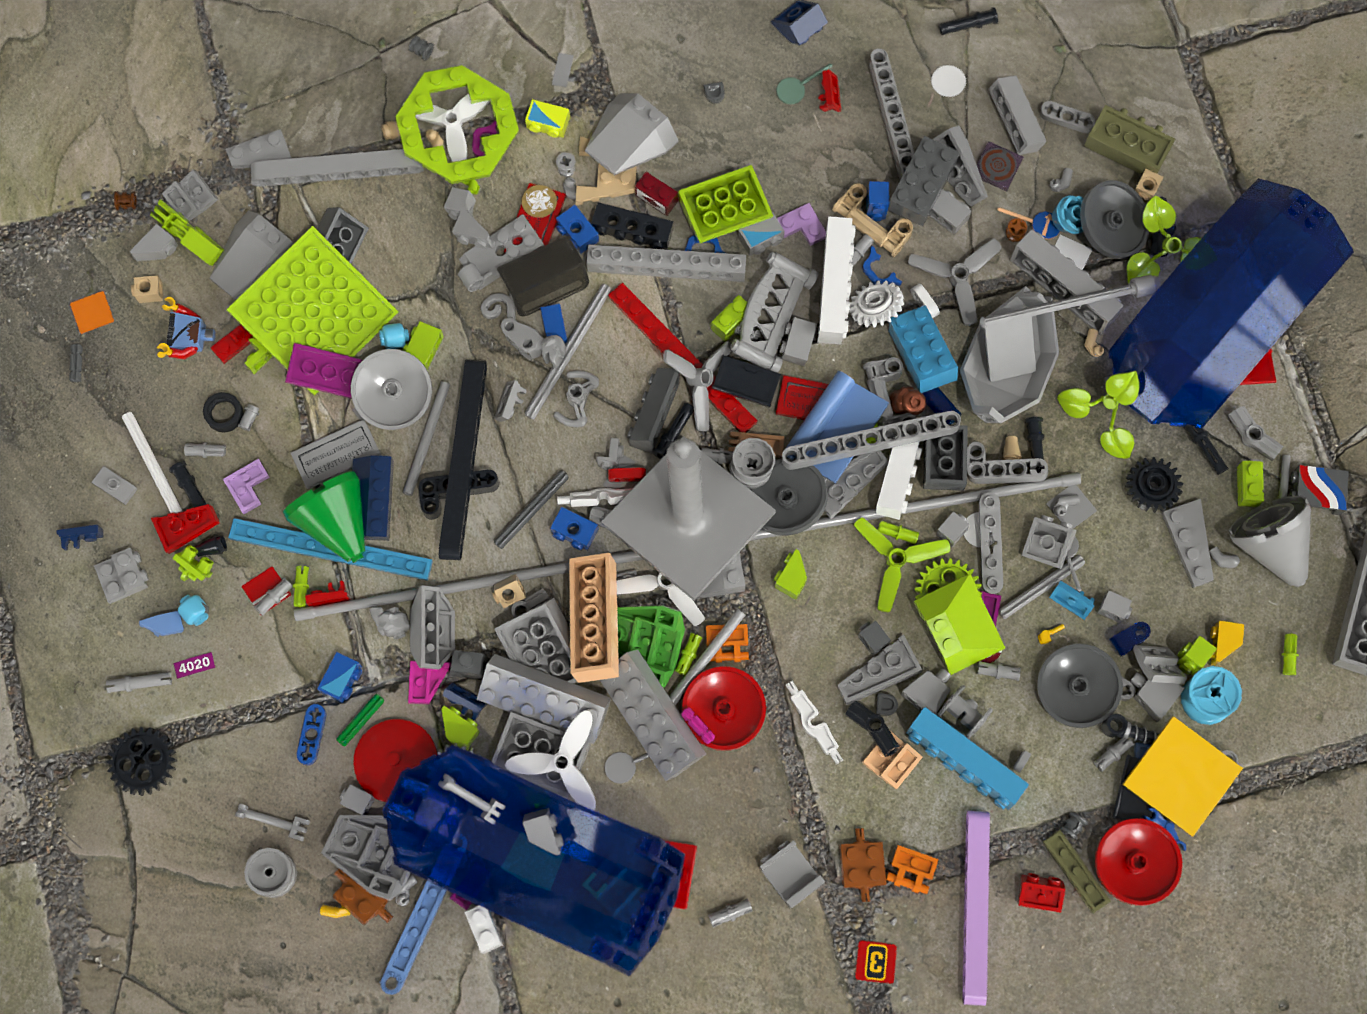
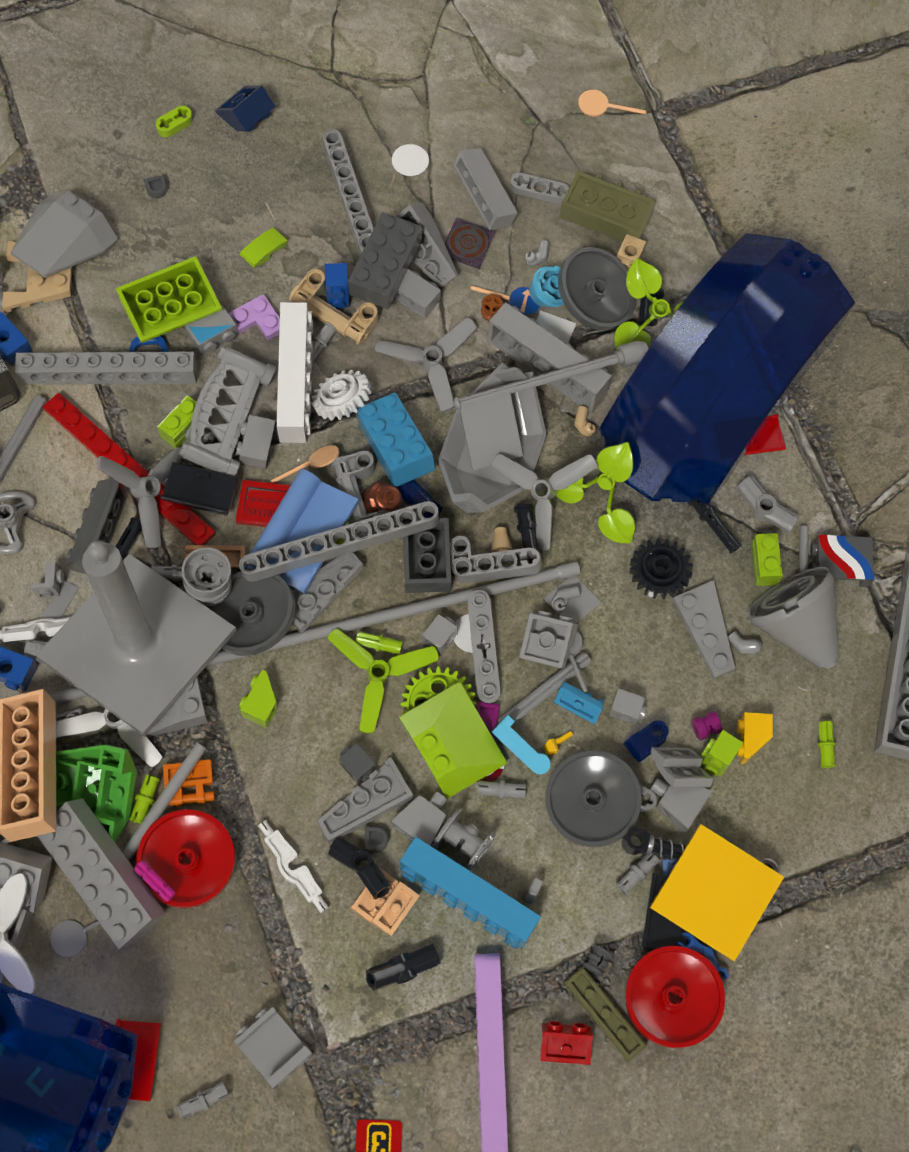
camera: 10 degrees left, 5 degrees down
black brick [591,202,674,250] -> none
red beam [608,468,646,482] -> none
dark red brick [635,171,678,216] -> none
sand green piece [777,63,832,104] -> none
red plate [818,69,841,112] -> none
dark orange plate [839,828,887,902] -> none
blue helmet [863,246,902,286] -> none
white brick [876,436,922,520] -> none
orange plate [886,845,939,895] -> none
white beam [910,284,940,318] -> none
black pin [939,7,998,36] -> none
medium azure piece [1181,666,1242,725] -> none
none -> lime beam [156,106,193,137]
none -> lime slope [240,228,288,268]
none -> light nougat piece [270,445,339,483]
none -> black piece [365,944,441,991]
none -> light grey piece [492,454,598,551]
none -> medium azure leg [492,714,551,775]
none -> light nougat piece [578,90,646,116]
none -> magenta wheel [691,711,723,741]

